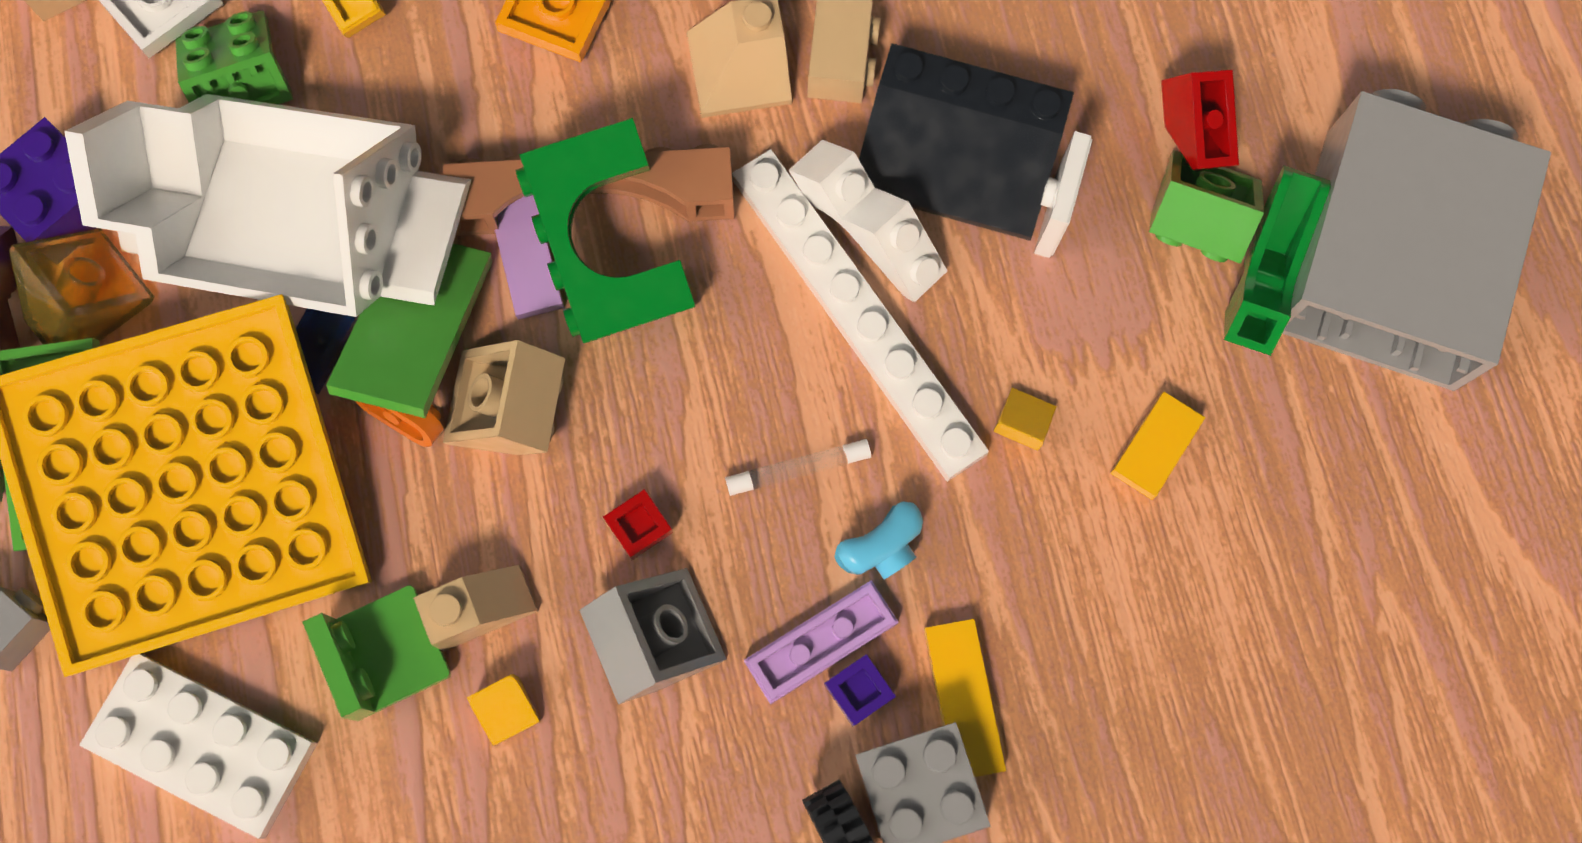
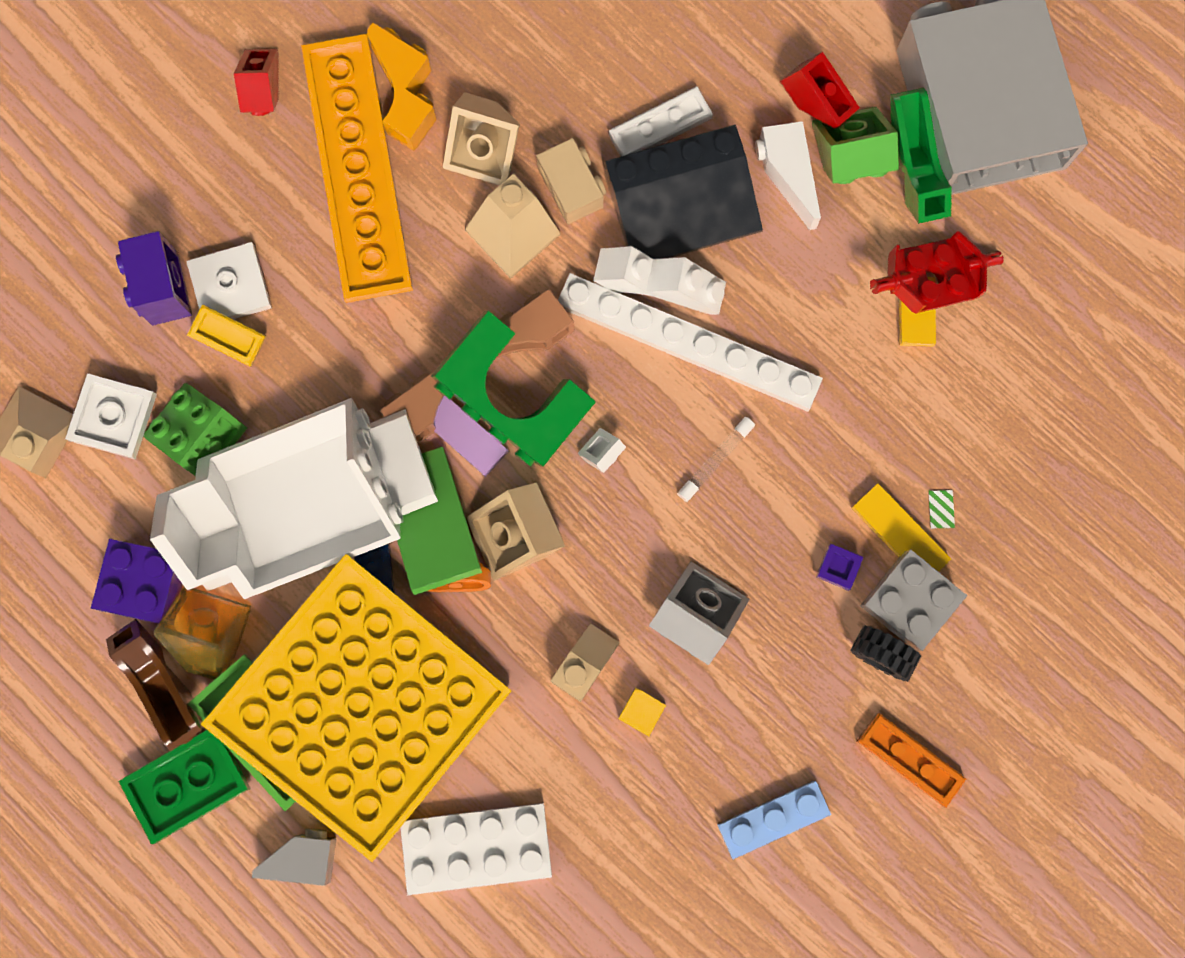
camera: 30 degrees left, 5 degrees up
bright green bracket [302,586,451,721] -> none
red plate [603,489,673,560] -> none
lavender tile [744,580,899,705] -> none
medium azure piece [835,501,923,579] -> none
yellow slope [993,387,1057,451] -> none
white plate [1034,131,1093,258] -> none
none -> white plate [578,428,626,473]
none -> white tile [609,86,713,156]
none -> white slope [755,121,821,230]
none -> red plate [870,231,1004,314]
none -> sticker [929,490,955,529]

